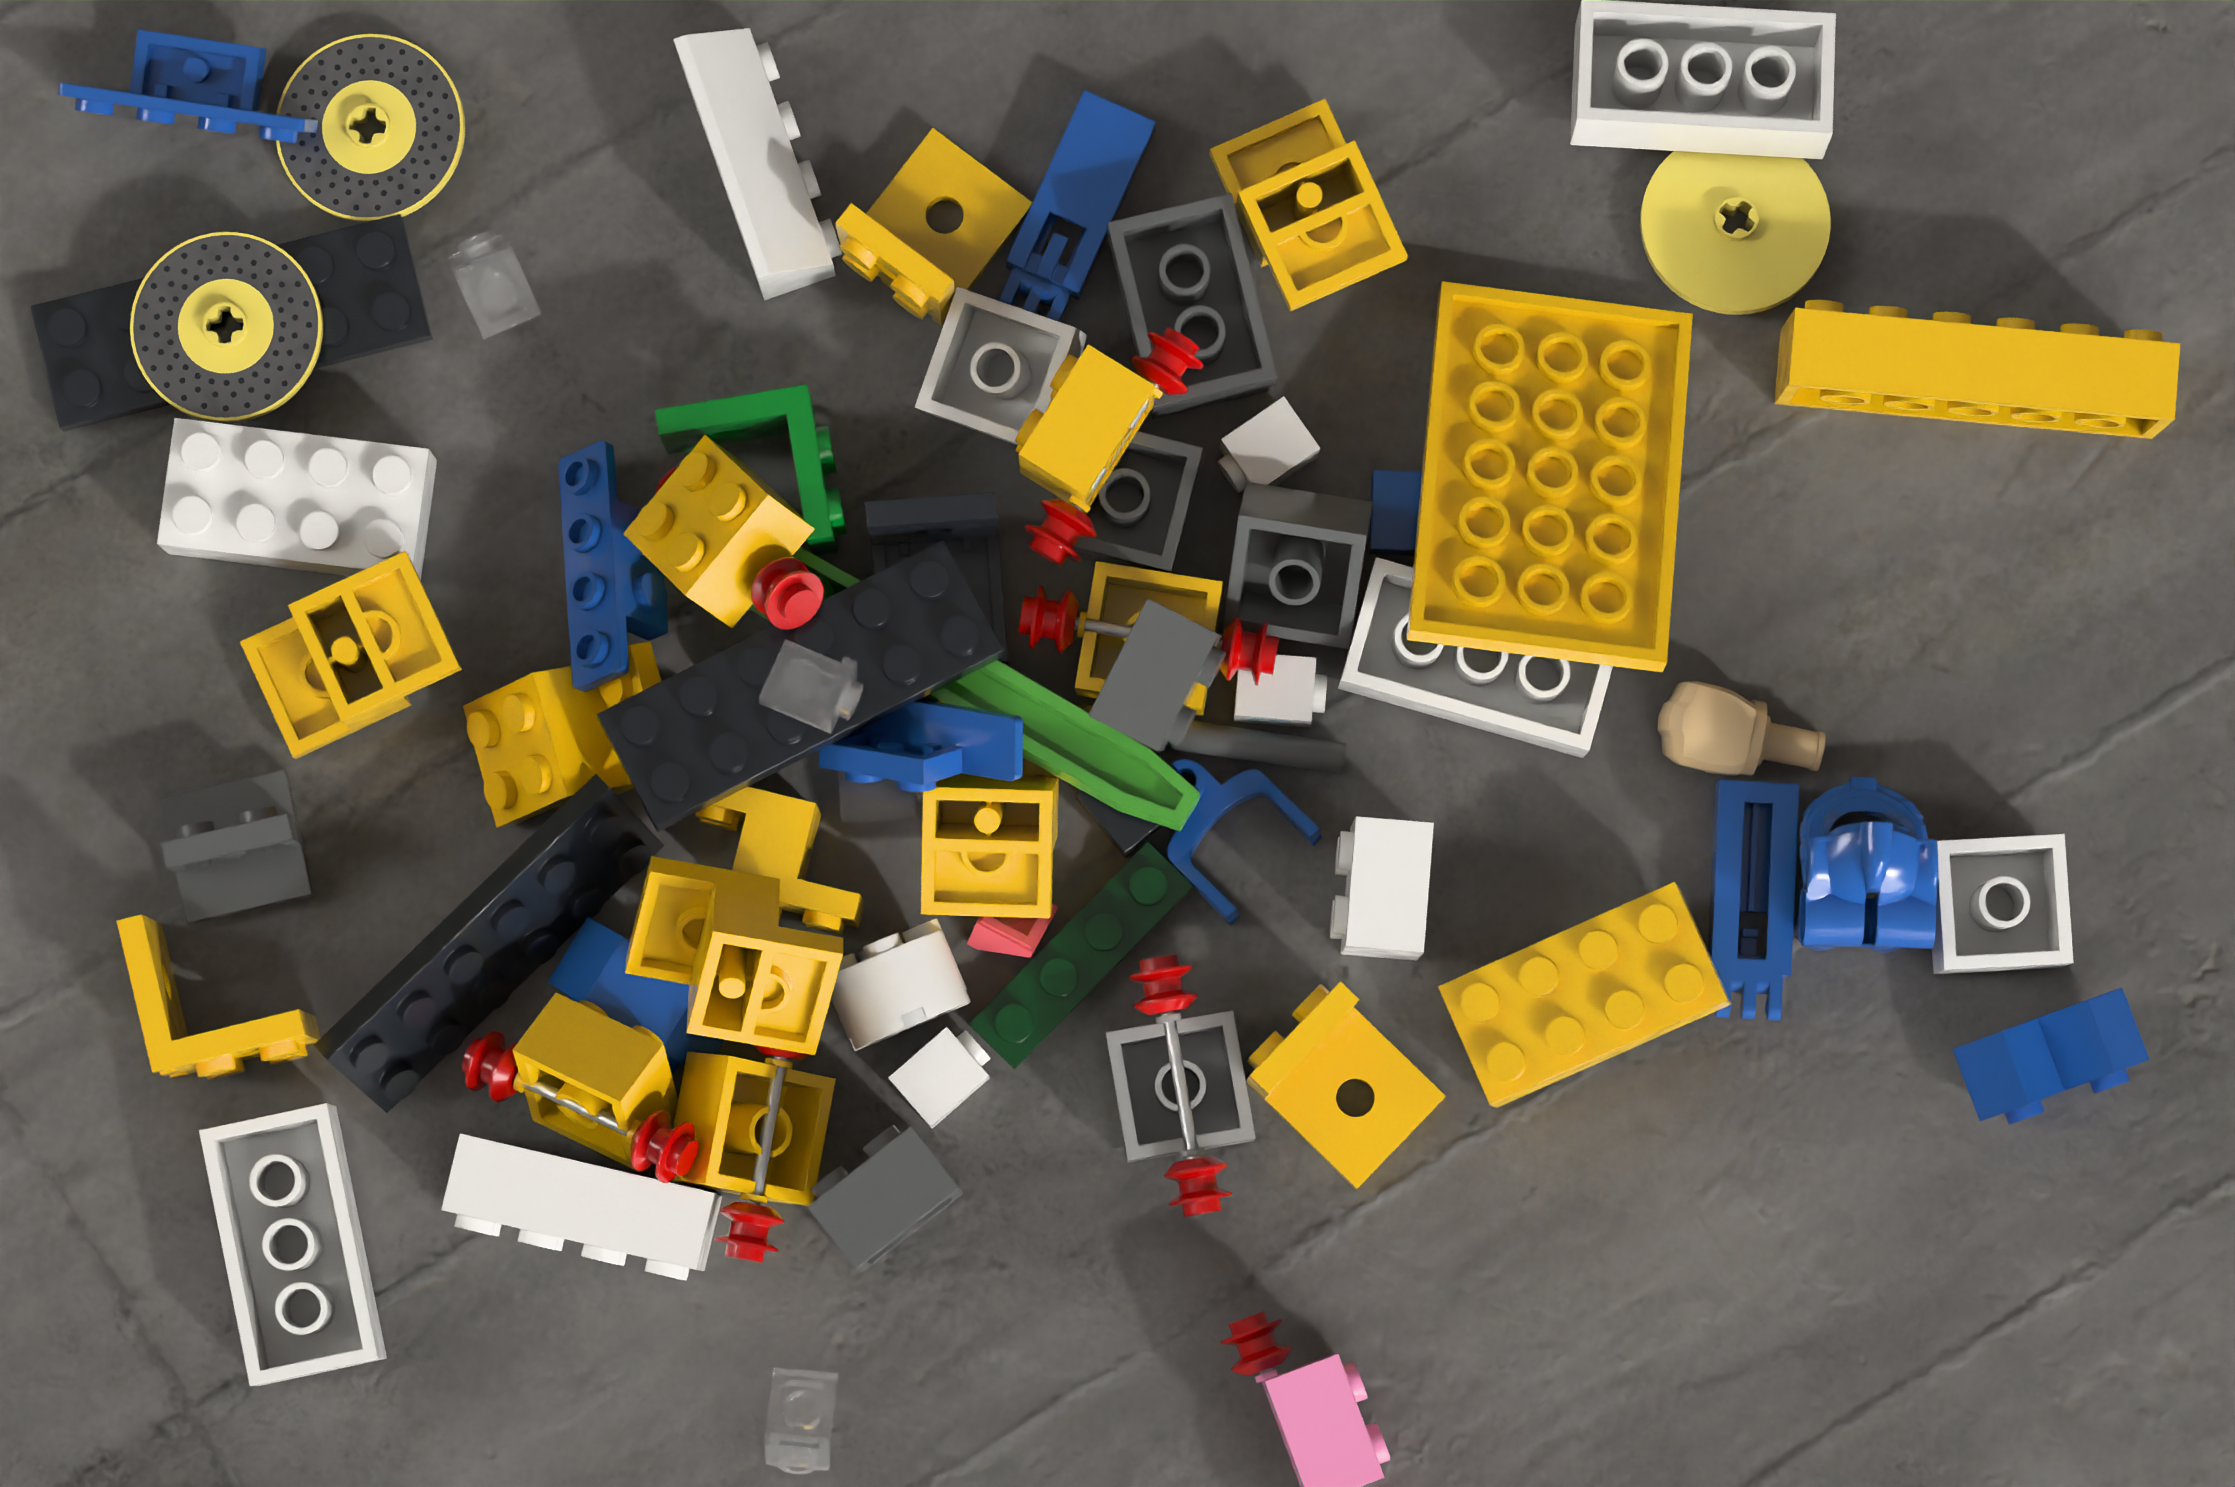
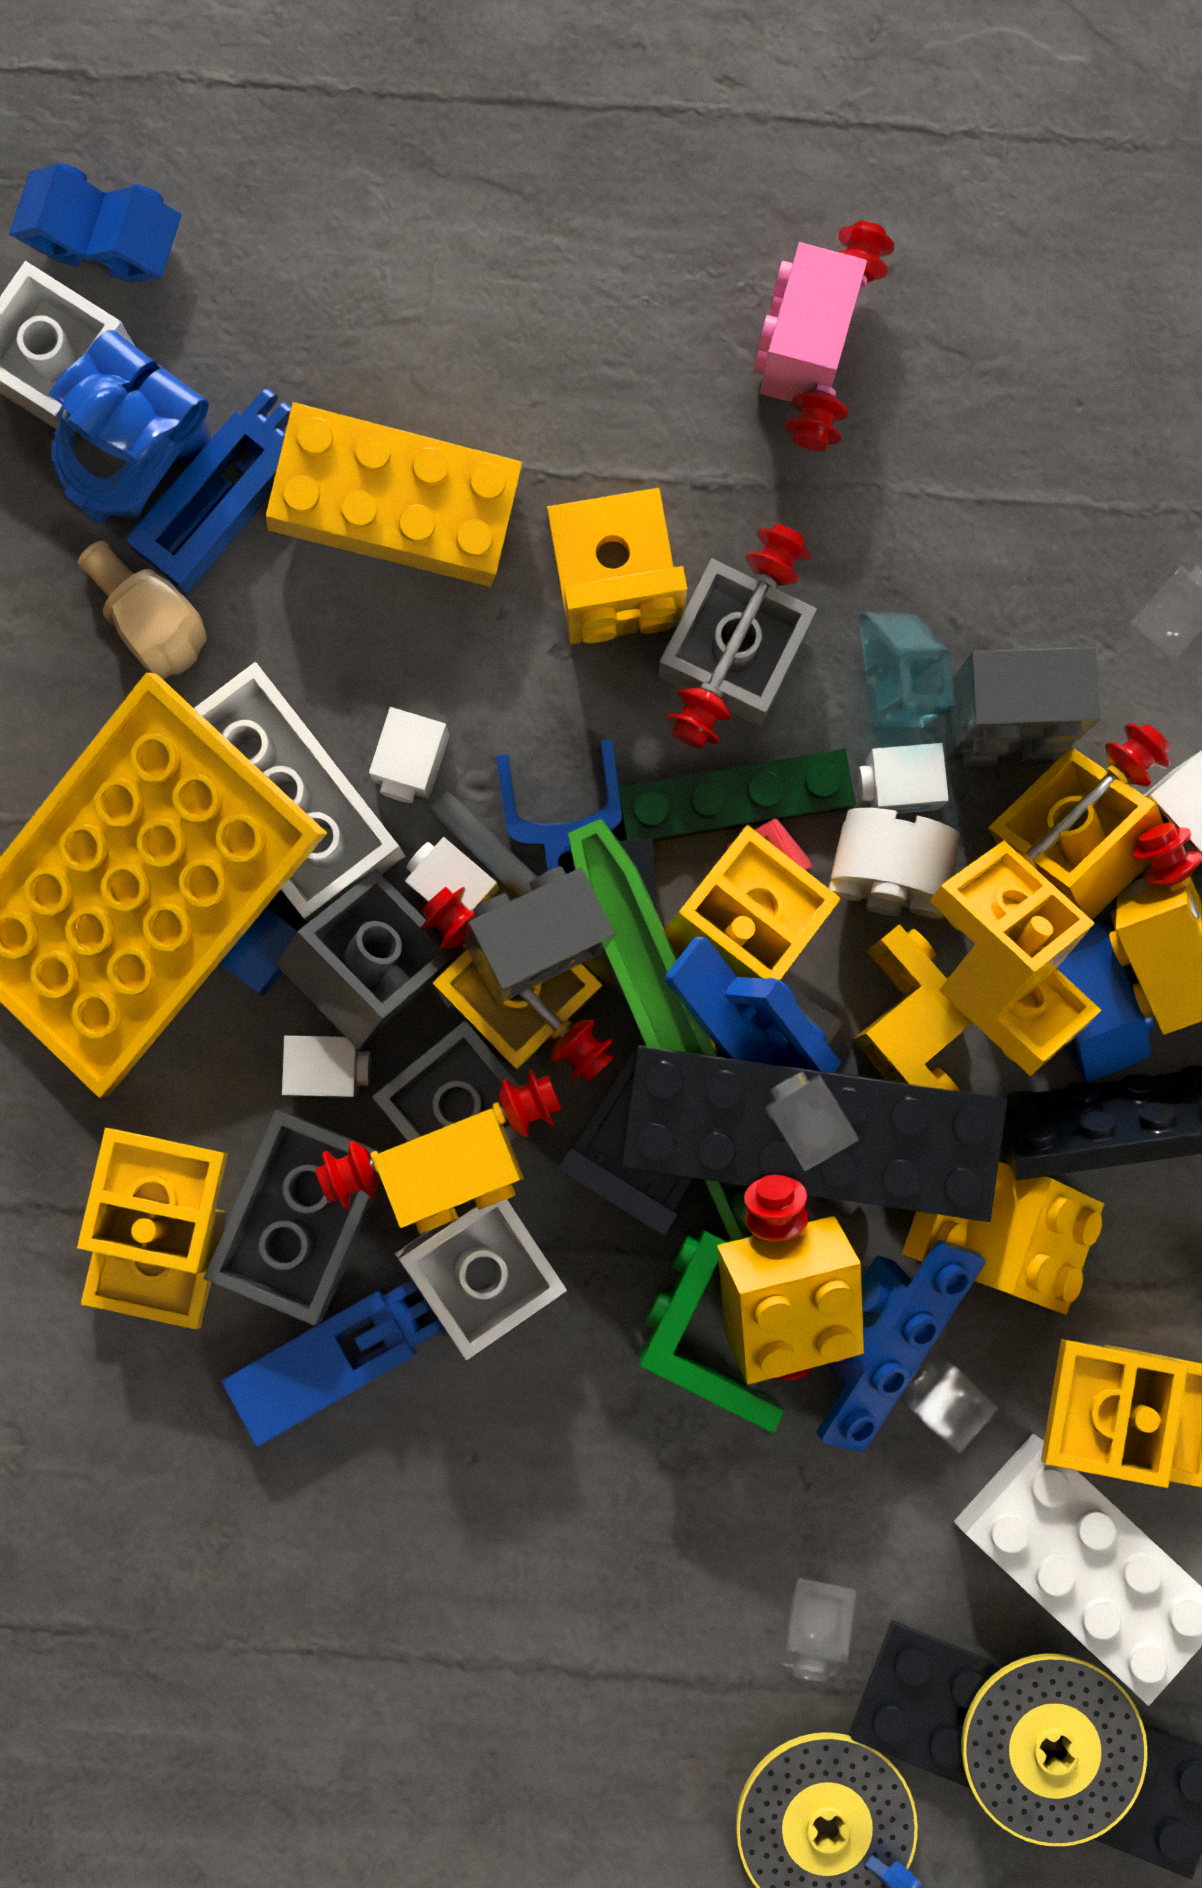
camera: 140 degrees left, 0 degrees up
white slope [673,28,842,301] -> none
yellow bracket [835,128,1033,326] -> none
white brick [1330,816,1434,961] -> none
none -> white brick [369,707,450,803]
none -> clear light blue slope [859,612,956,727]
none -> clear bracket [899,1349,998,1453]

